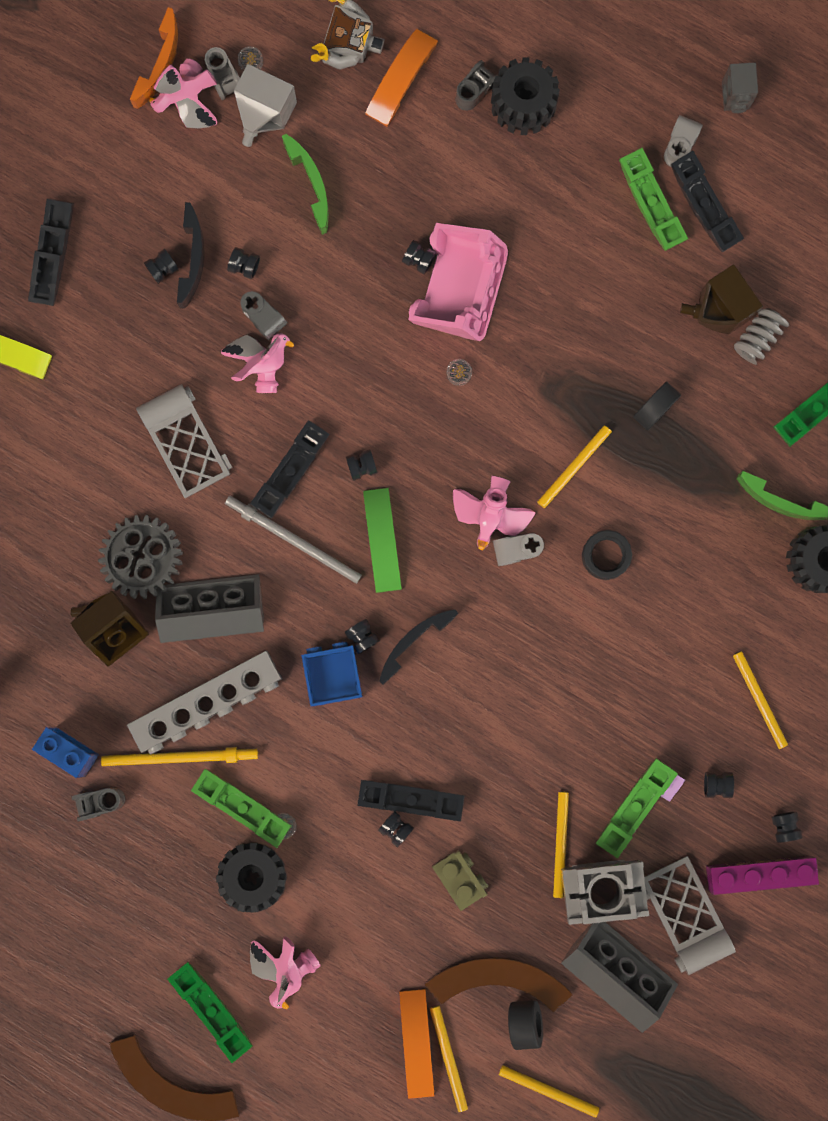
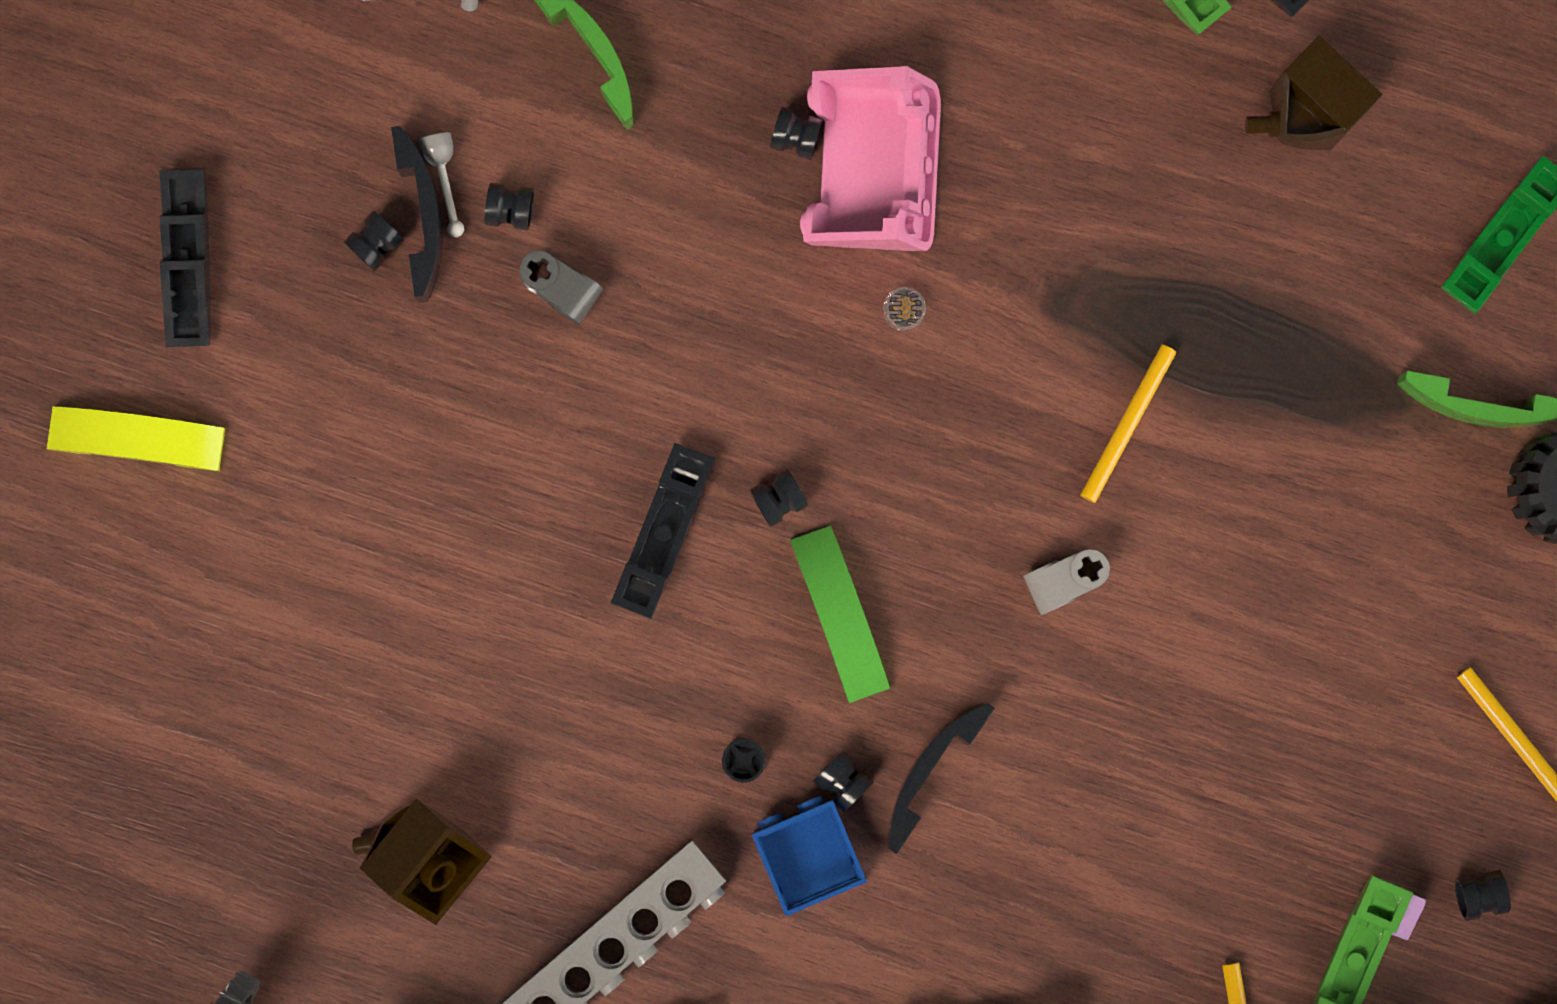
camera: 15 degrees left, 0 degrees up
dark grey gear [98,515,183,599] -> none
light grey piece [136,384,233,498] -> none
dark grey slope [155,574,264,643] -> none
bright pink animal [221,333,294,393] -> none
light grey bar [225,495,362,584] -> none
bright pink animal [453,476,535,550] -> none
black tyre [582,530,632,580] -> none
black tyre [633,382,681,431] -> none
light grey piece [734,308,789,365] -> none
none -> hinge [417,132,464,237]
none -> black wheel [722,739,766,783]

